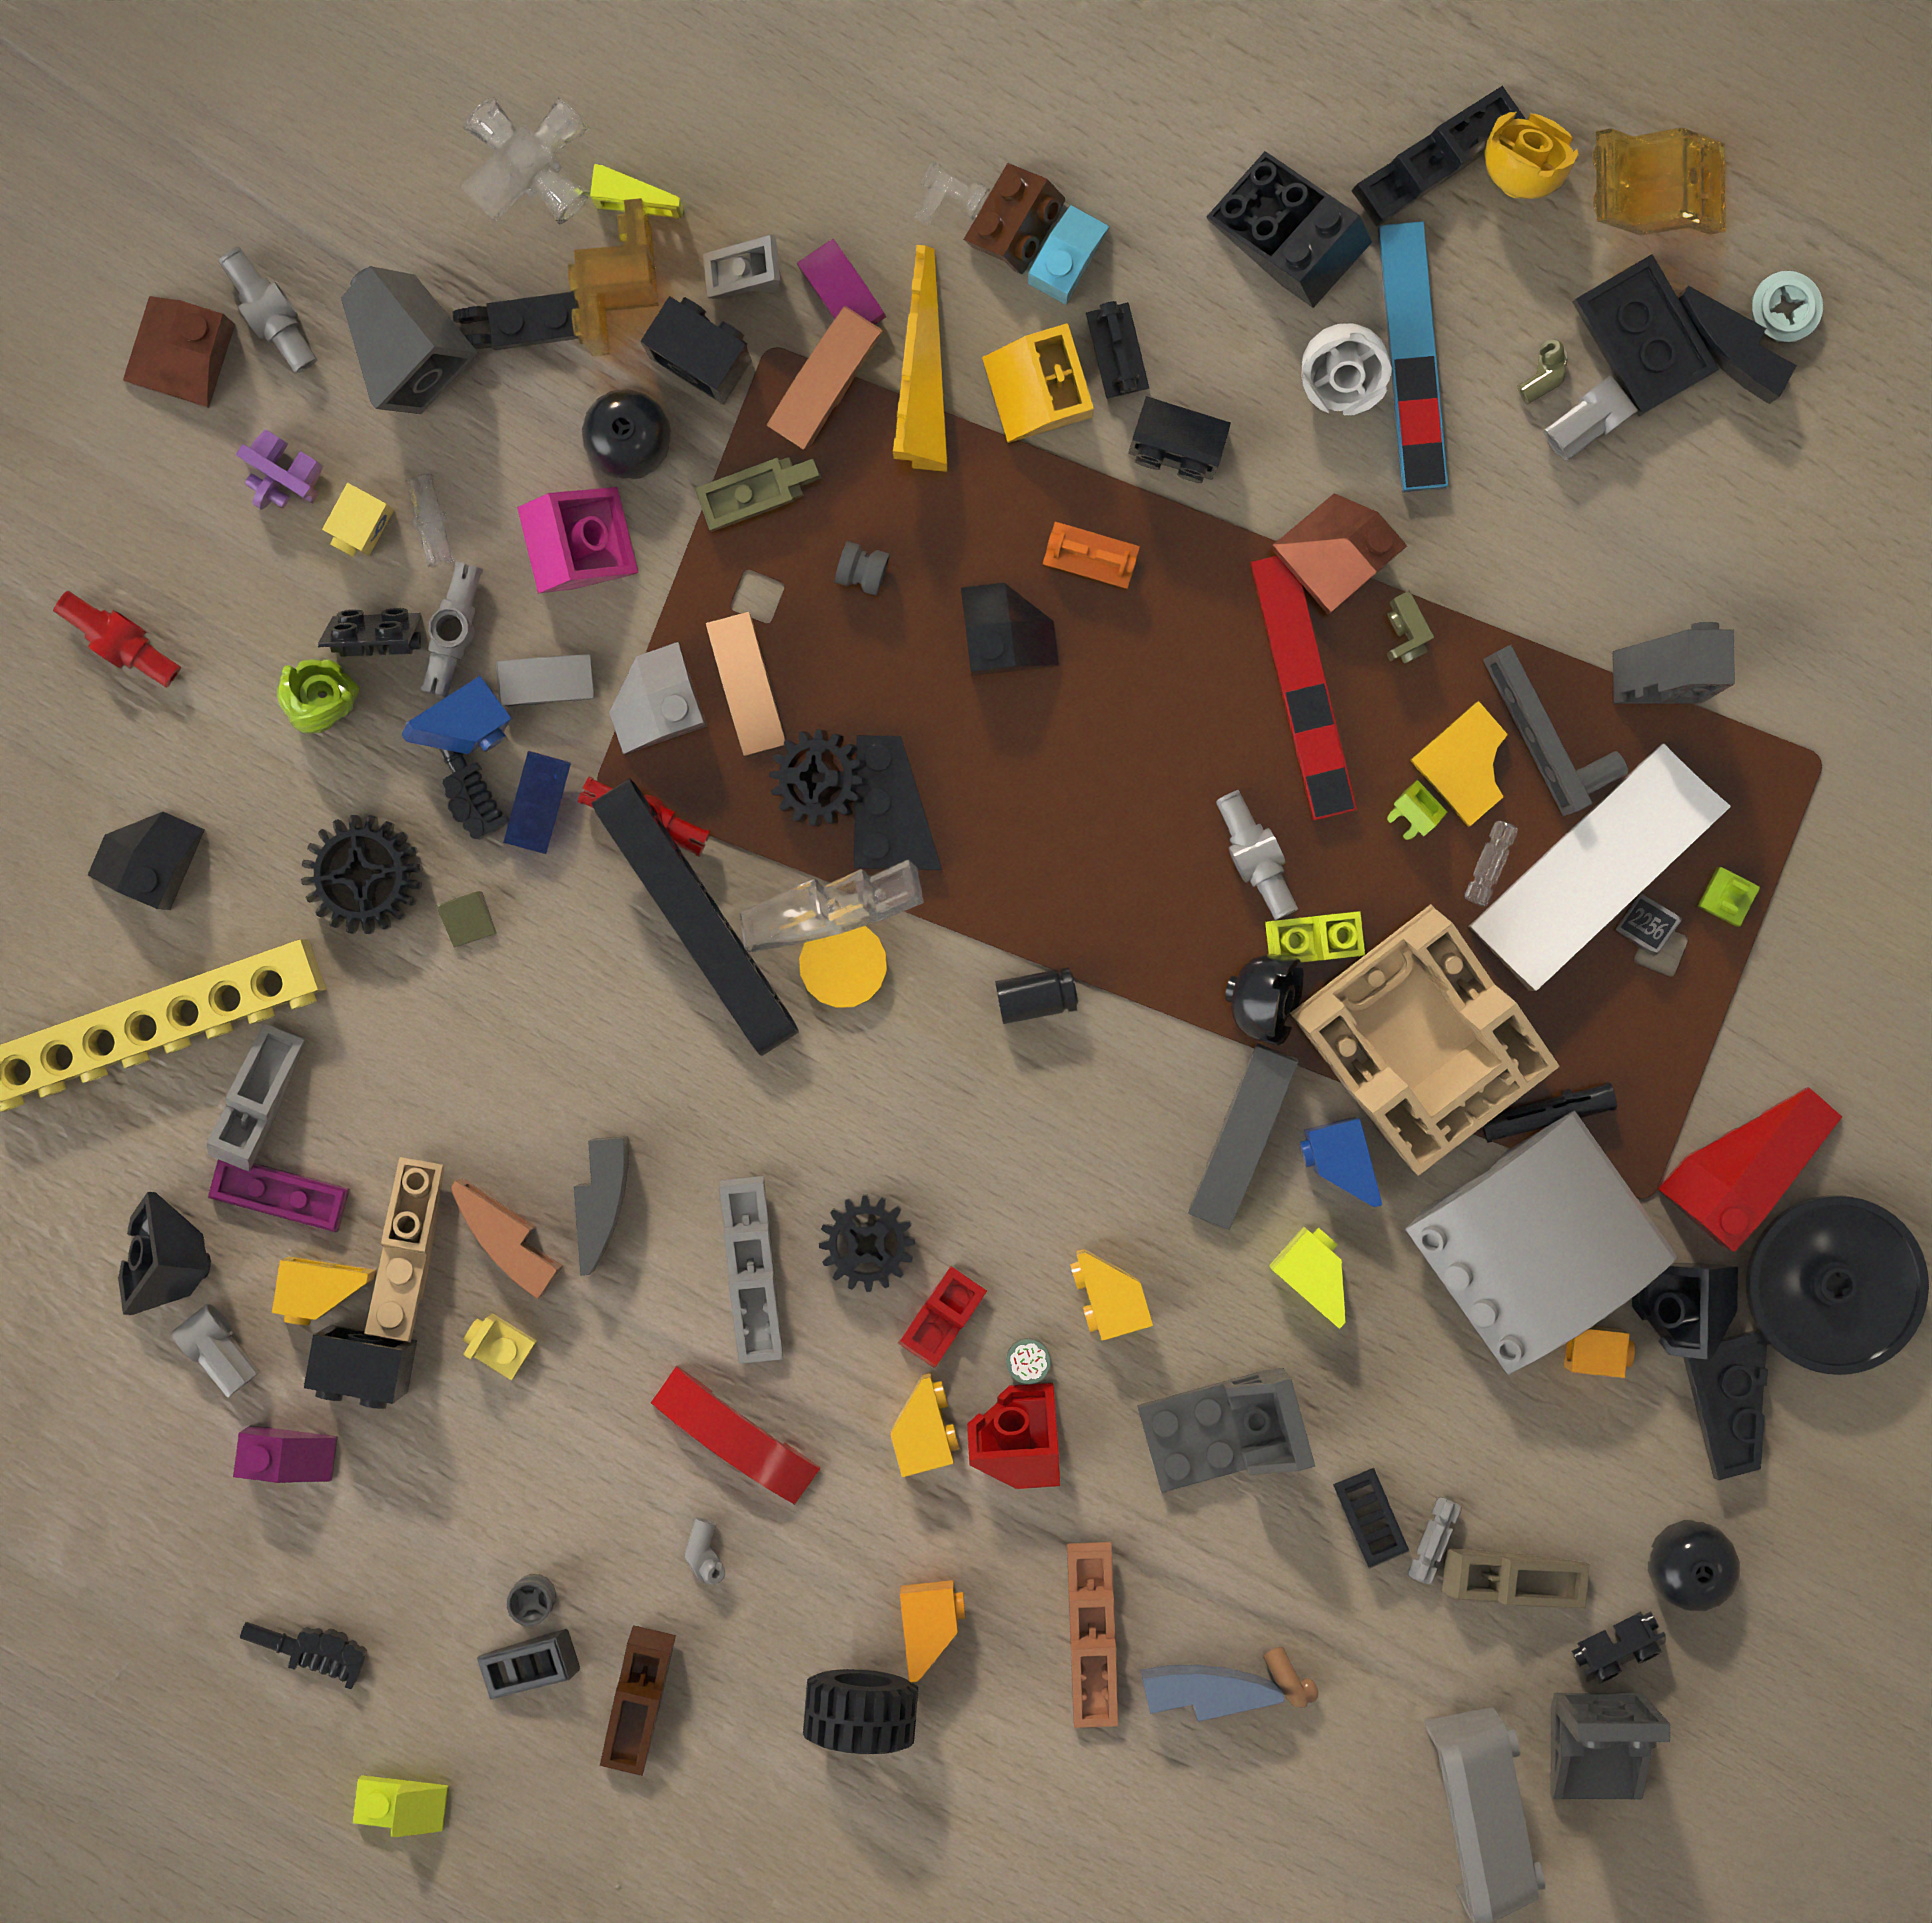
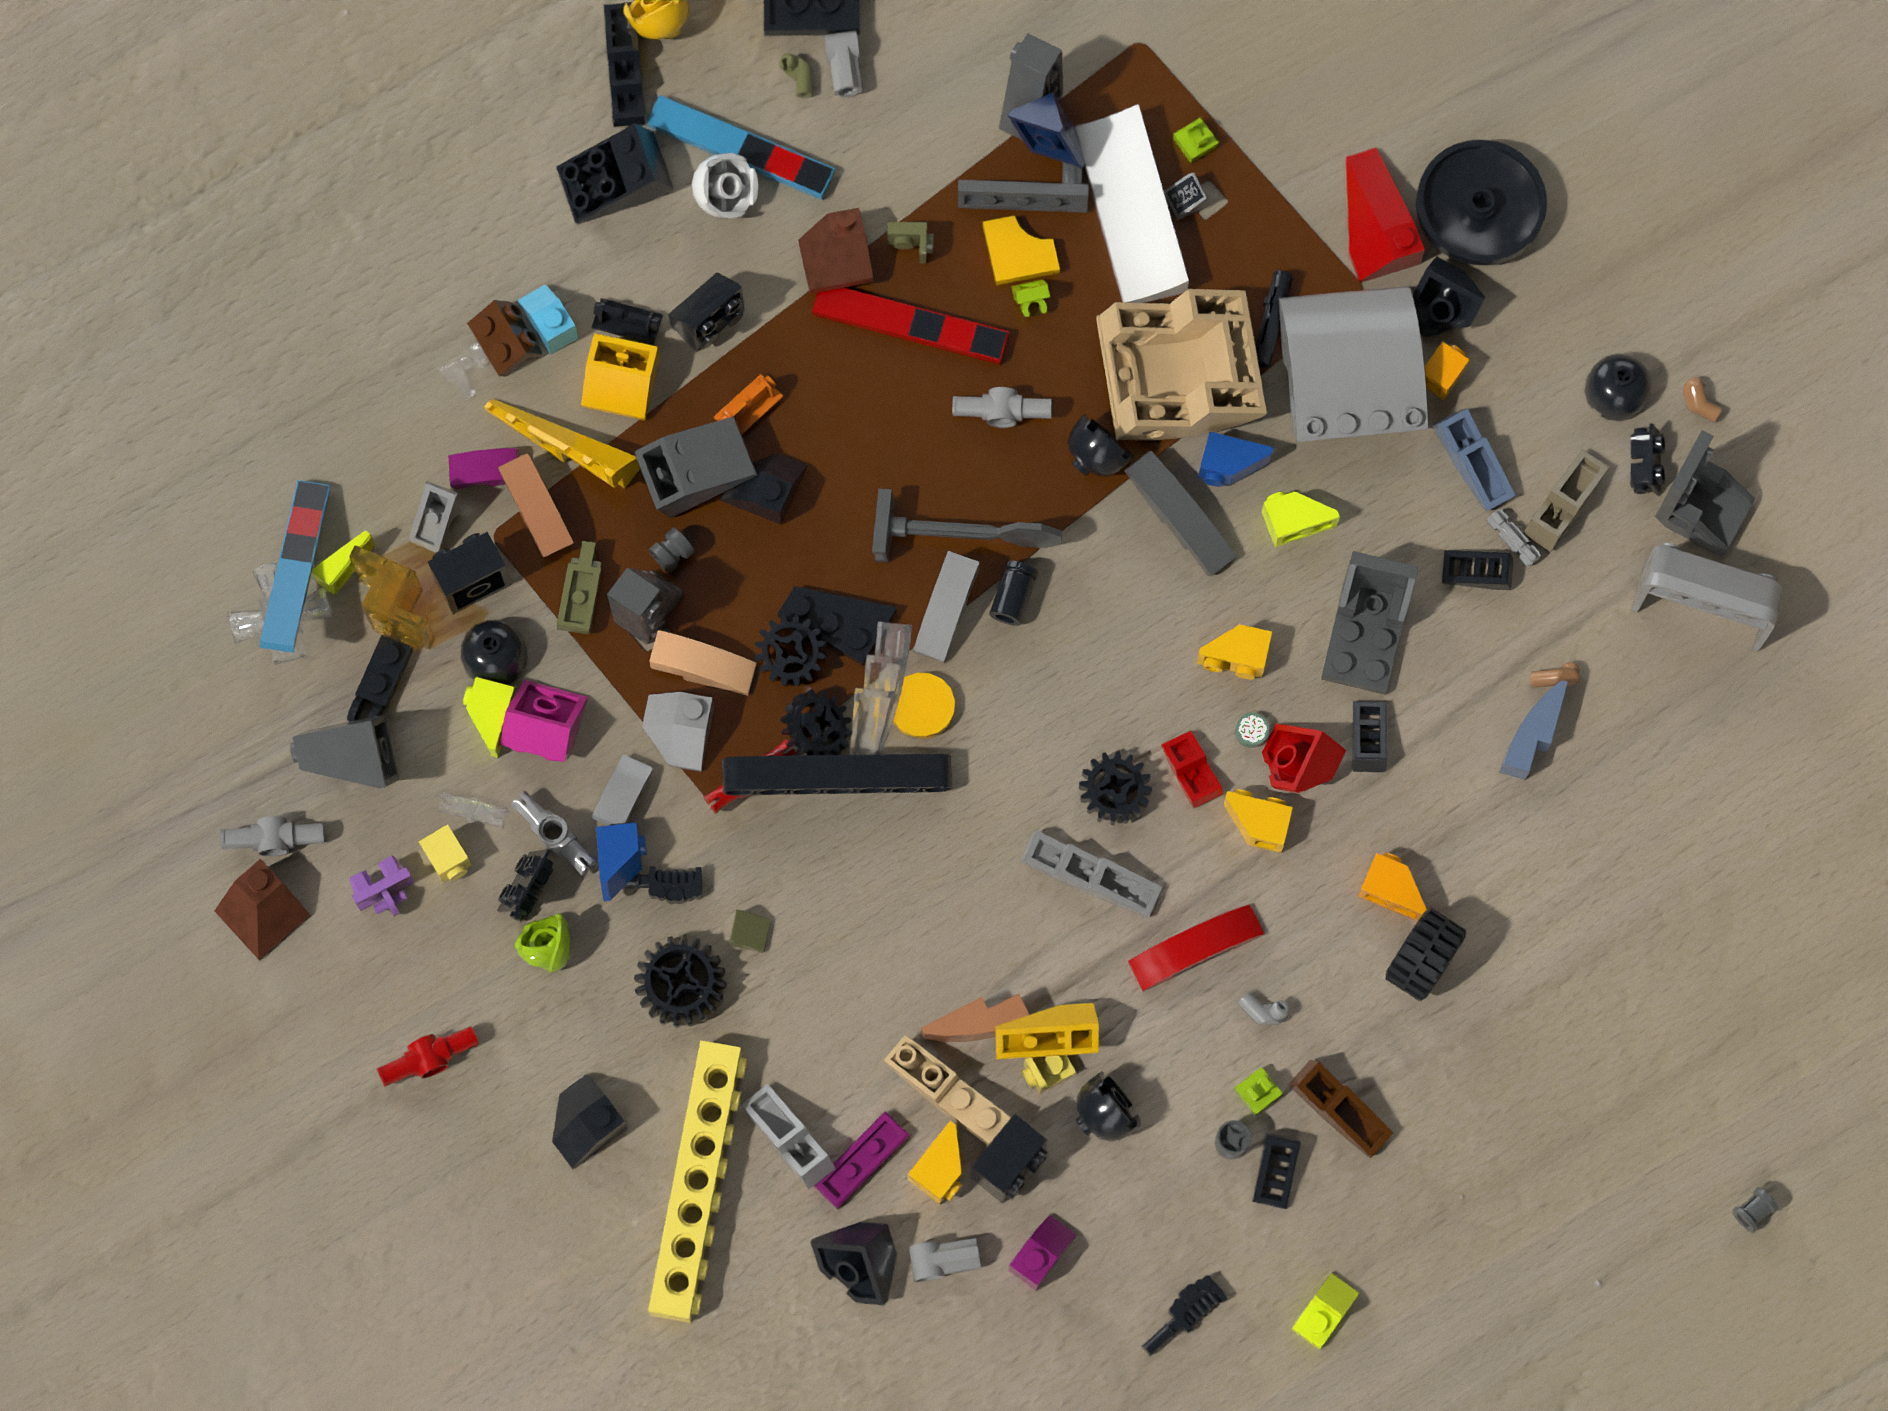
camera: 60 degrees left, 15 degrees down
clear blue slope [503,751,571,854] -> none
dark grey slope [574,1136,629,1276] -> none
nougat slope [1067,1542,1118,1728] -> none
neon yellow slope [1265,911,1365,962] -> none
clear axle [1464,821,1518,906] -> none
black wing [1683,1329,1770,1481] -> none
none -> dark azure tile [260,480,330,653]
none -> neon yellow slope [463,677,516,758]
none -> dark grey wedge [607,568,685,645]
none -> dark grey slope [634,417,758,518]
none -> black gear [780,689,853,756]
none -> dark grey piece [872,489,1062,563]
none -> light grey slope [913,551,979,663]
none -> yellow slope [995,1003,1099,1059]
none -> dark blue slope [1008,93,1085,168]
none -> black cylinder [1076,1071,1141,1142]
none -> lime tile [1234,1067,1283,1116]
none -> black slope [1352,701,1387,772]
none -> sand blue slope [1432,408,1516,511]
none -> medium nougat arm [1683,377,1722,423]

